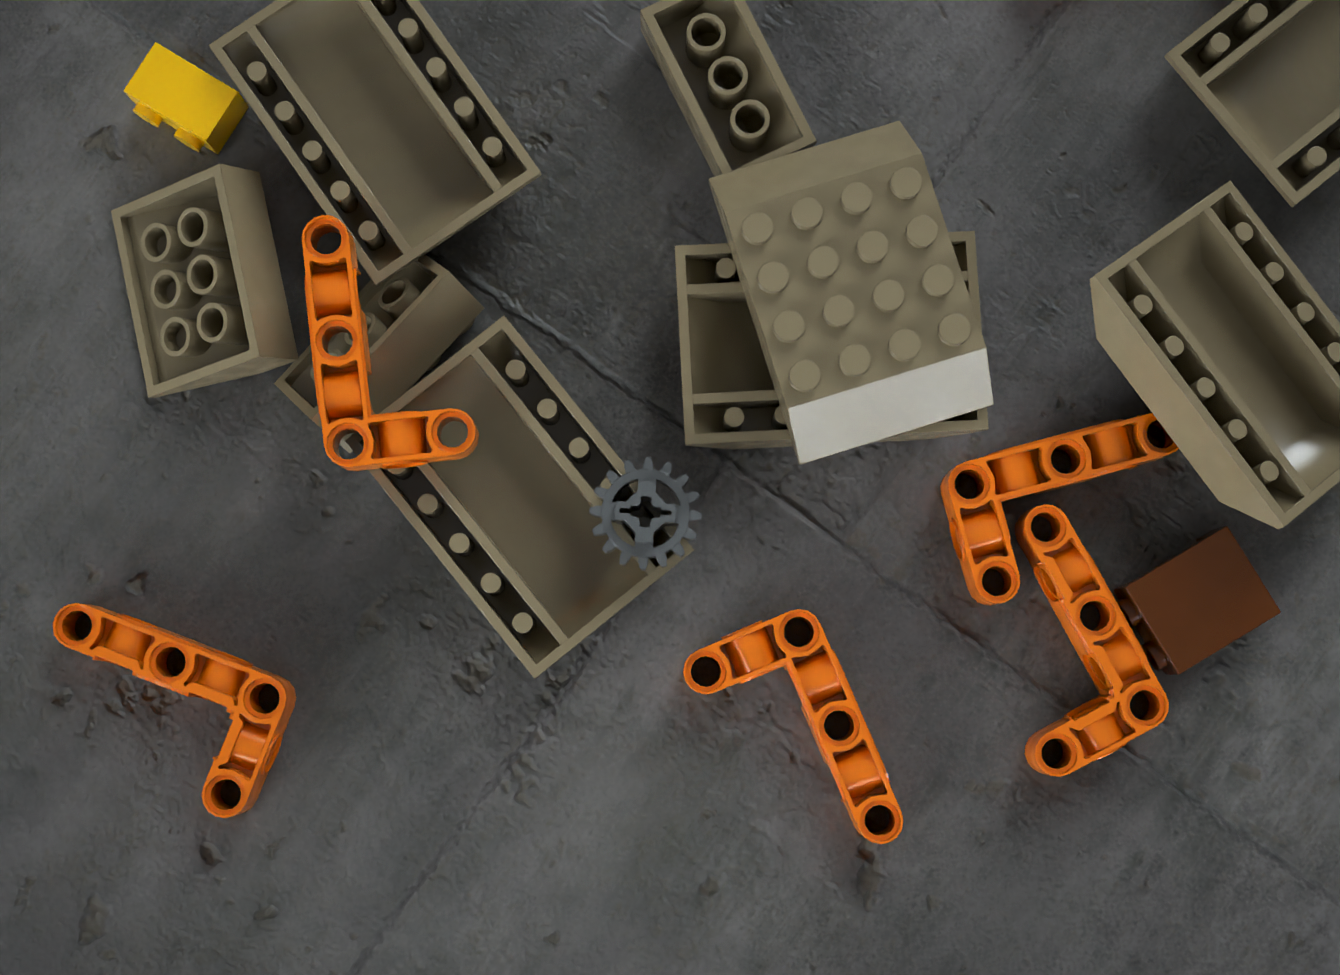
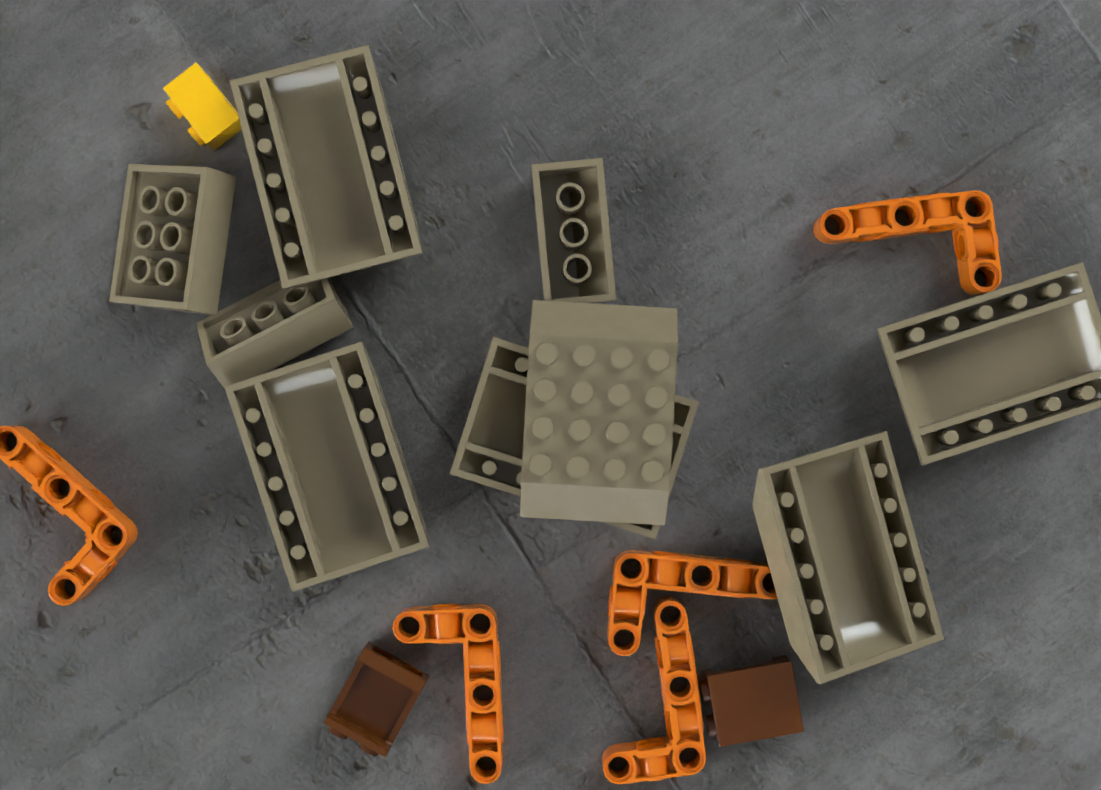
camera: 20 degrees right, 5 degrees up
orange beam [302,215,479,471] -> none
dark grey gear [589,457,702,571] -> none
none -> reddish brown panel [323,642,430,757]

